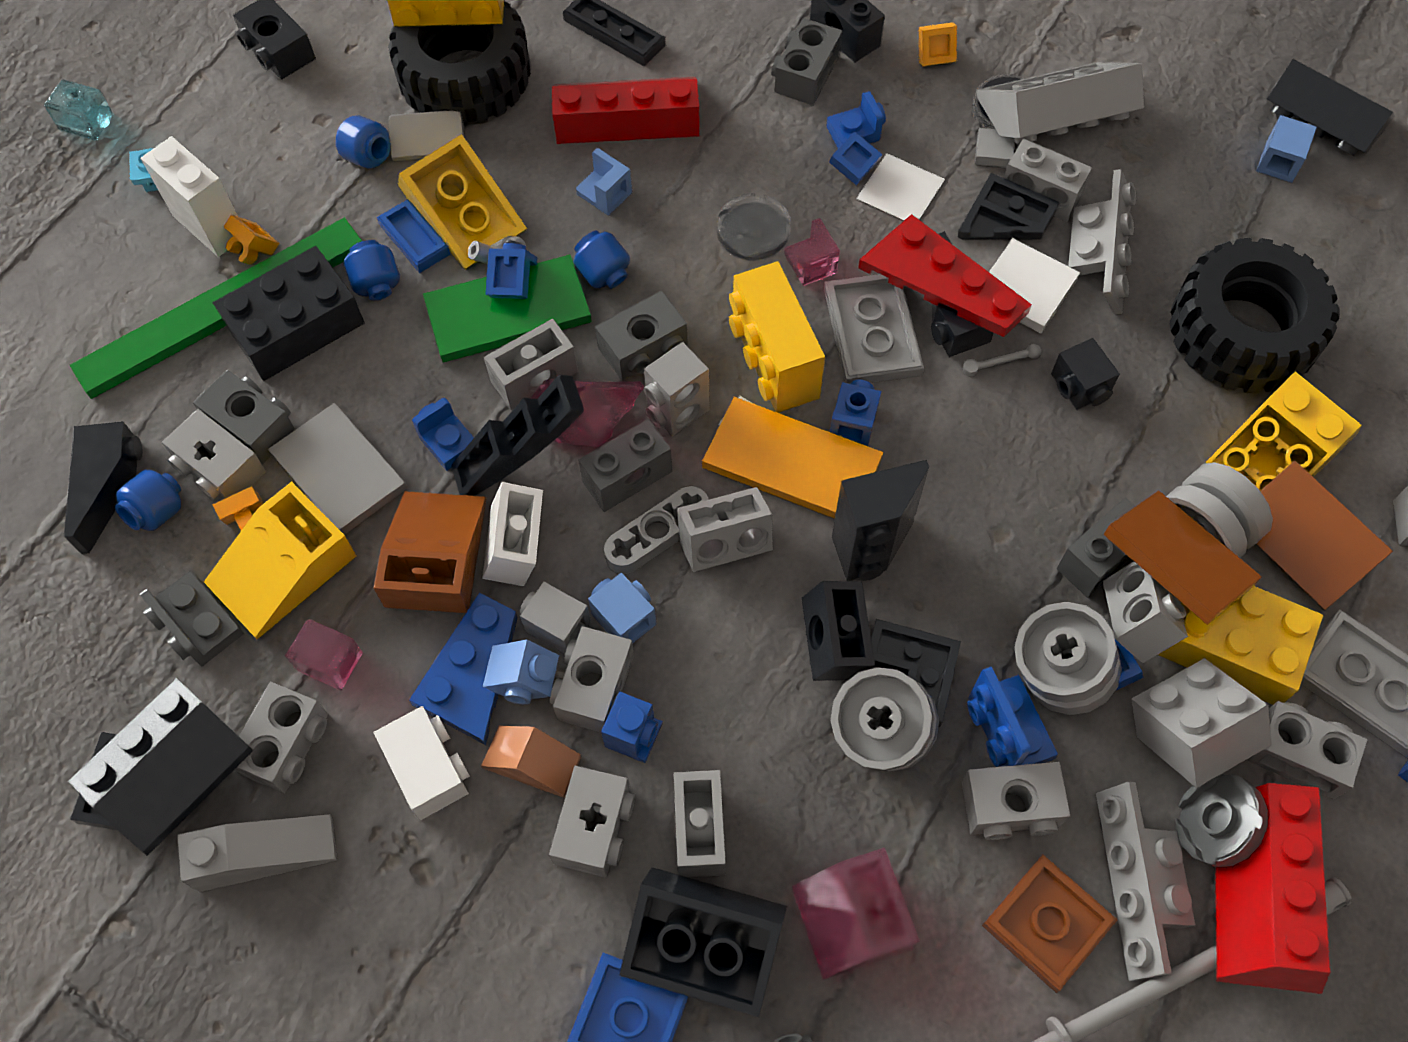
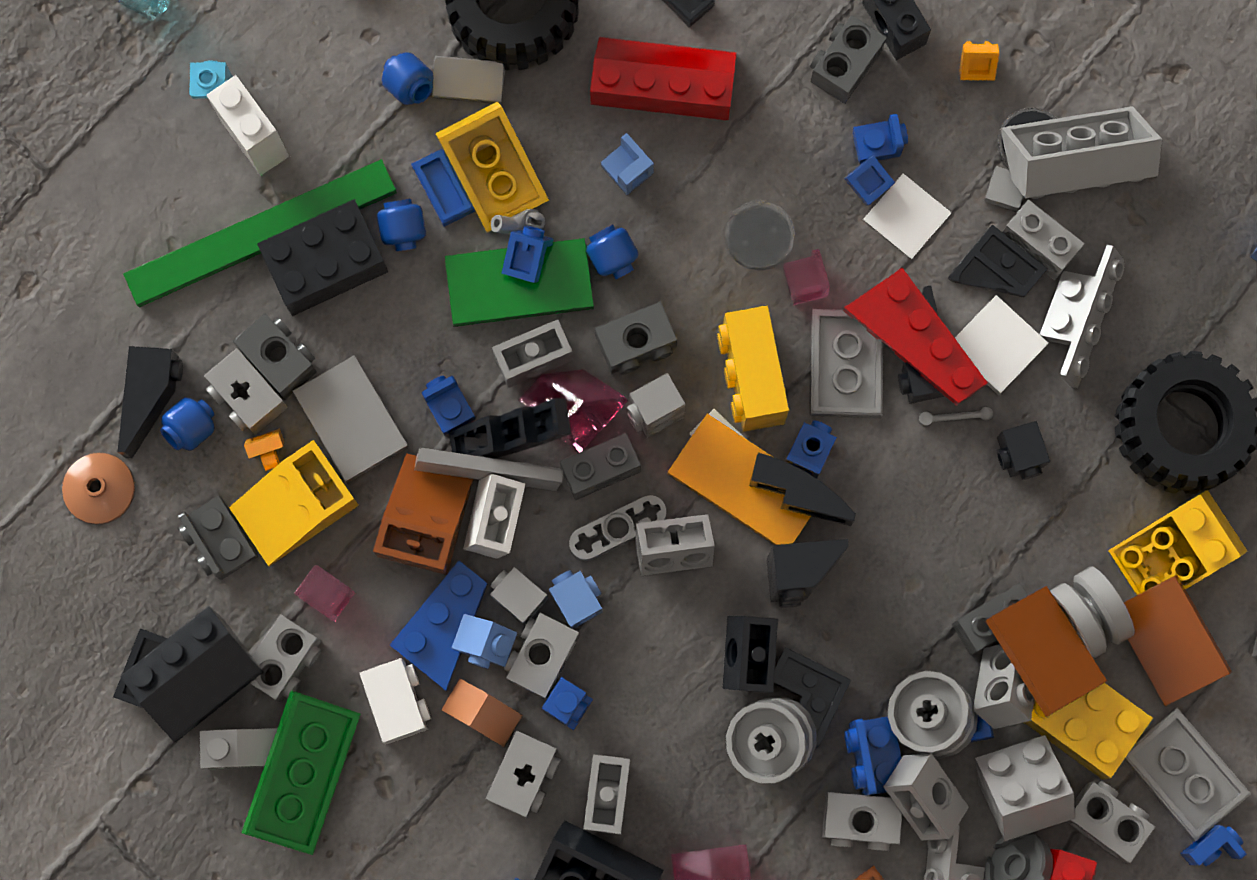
camera: 10 degrees right, 15 degrees up
light orange tile [224,214,280,265] -> none
none -> nougat dish [62,453,135,524]
none -> green tile [241,691,361,855]
none -> light grey tile [414,448,563,491]
none -> black slope [749,452,856,526]
none -> light grey brick [884,753,969,841]

